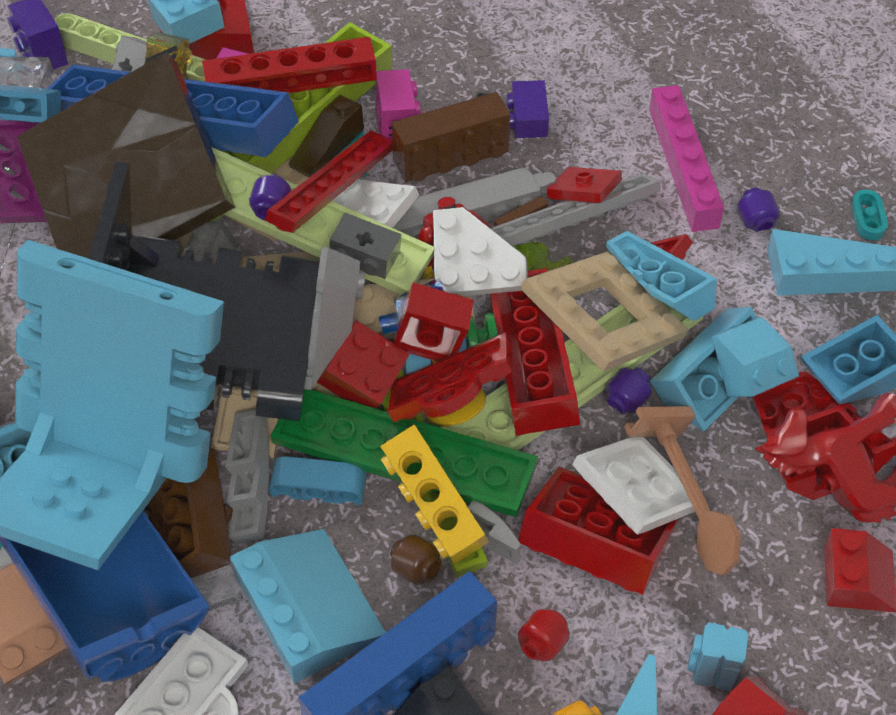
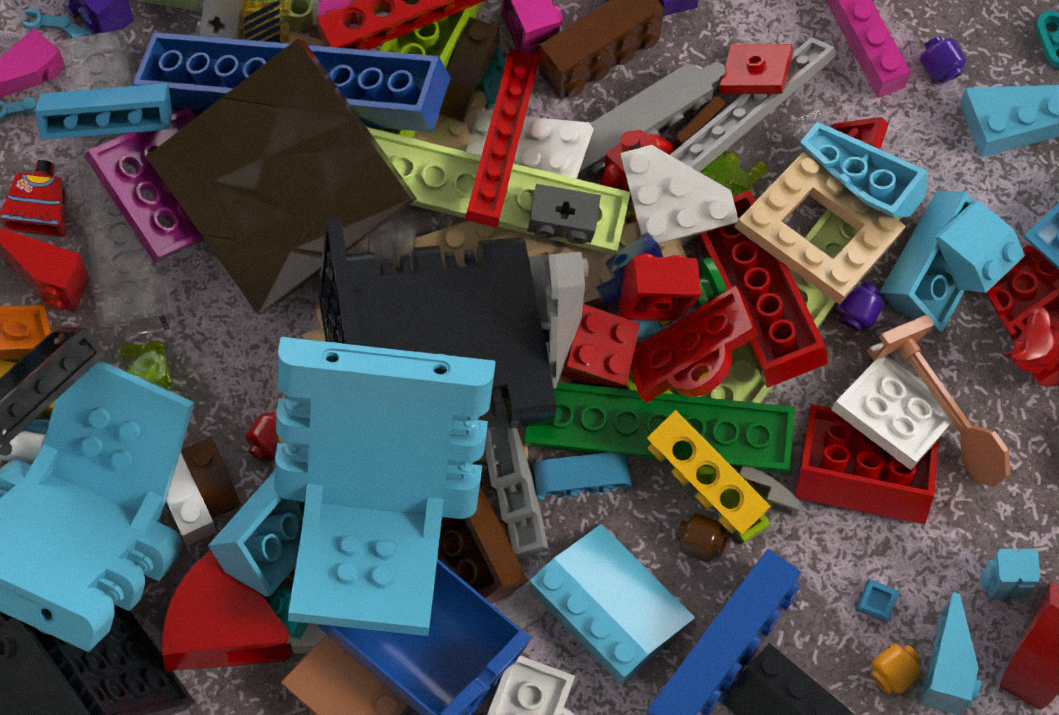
camera: 15 degrees left, 15 degrees up
dark purple head [249,174,292,220] -> none
red head [518,609,570,662] -> none
none -> dark azure tile [856,578,900,623]

